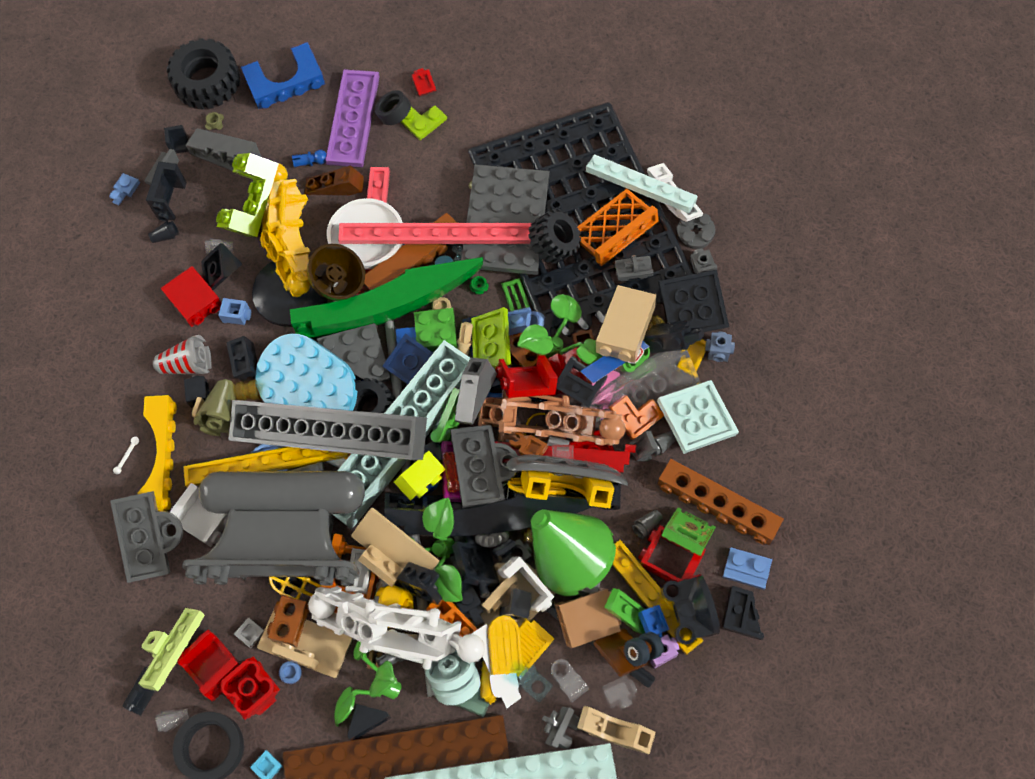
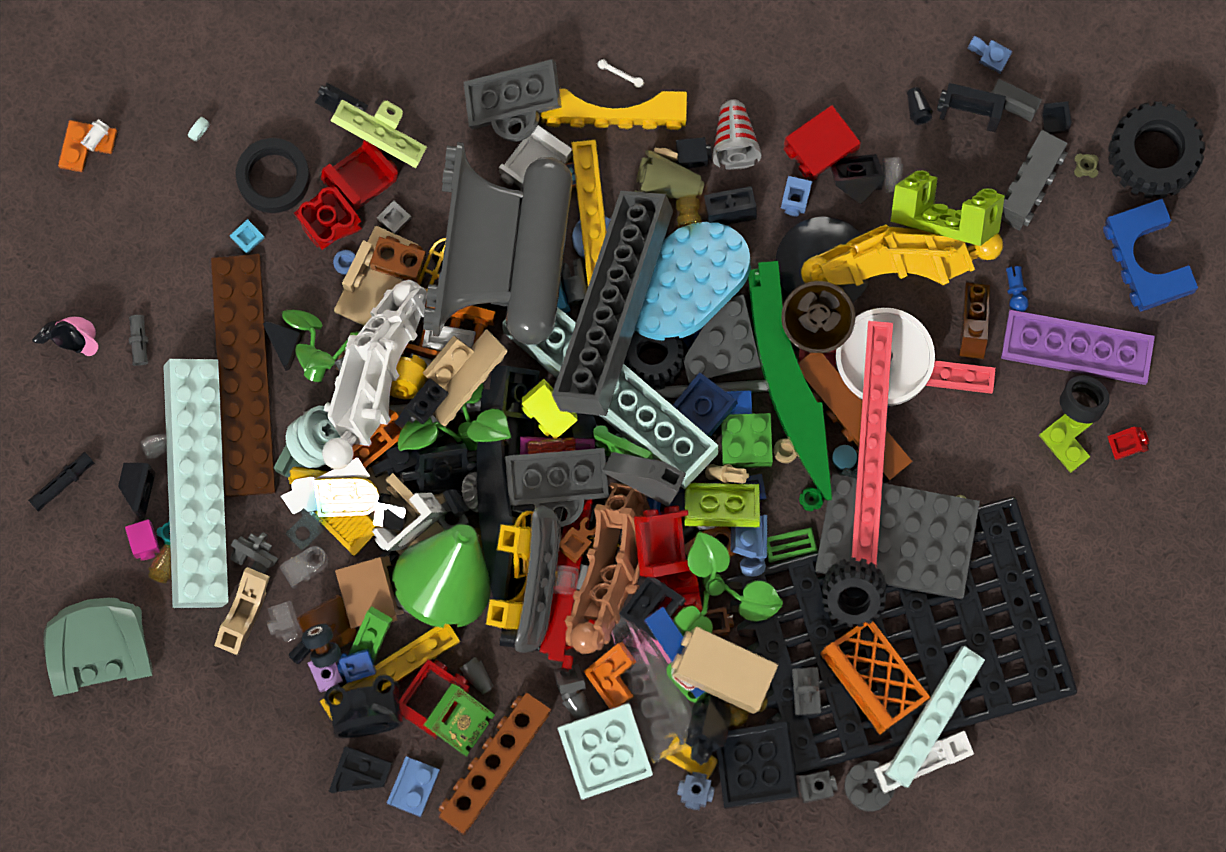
camera: 90 degrees right, 10 degrees up
clear cone [155,708,189,733] -> none

